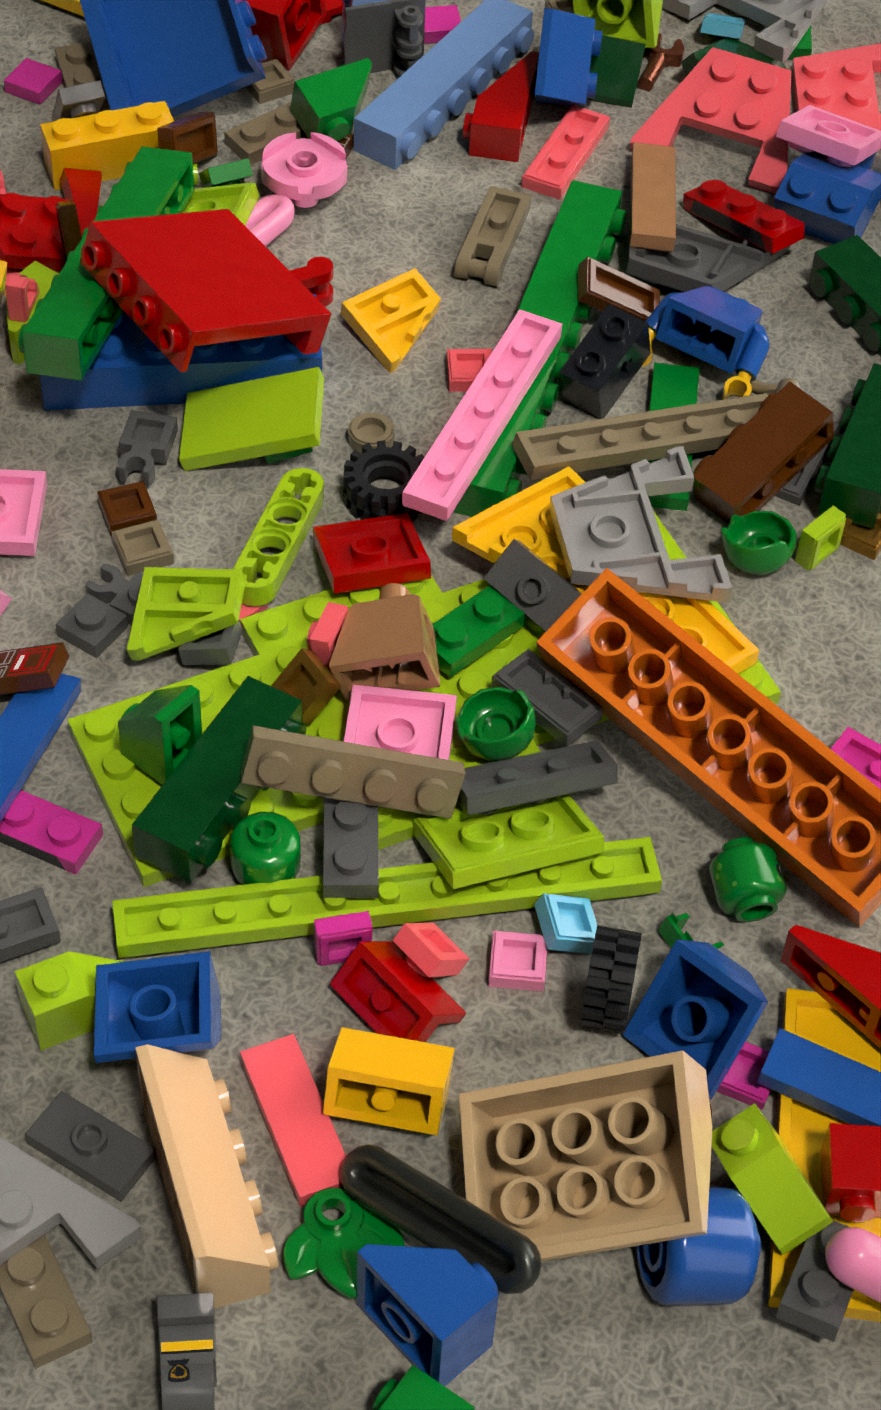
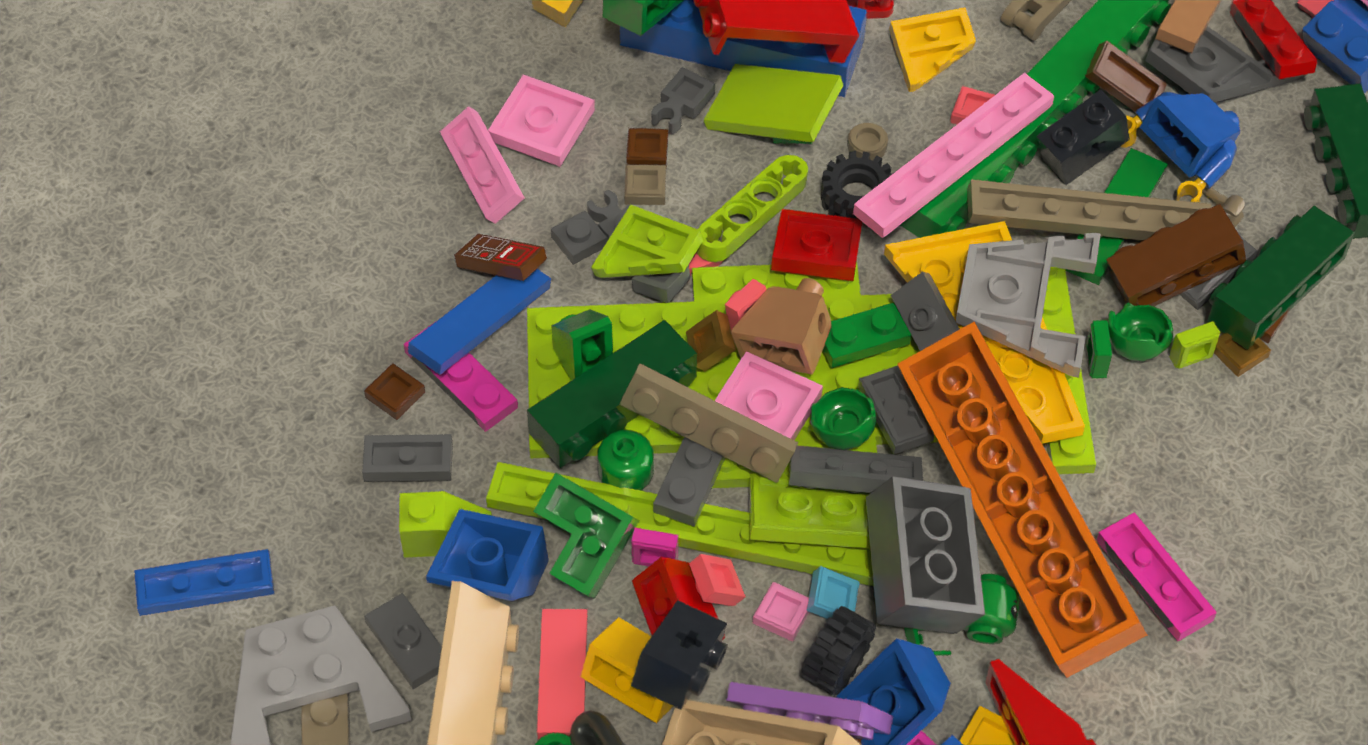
camera: 25 degrees right, 5 degrees up
none -> green brick [533,473,639,598]
none -> black brick [631,600,728,710]
none -> medium lavender plate [727,682,893,740]
none -> dark grey brick [866,476,985,633]
none -> green tile [1086,320,1112,378]

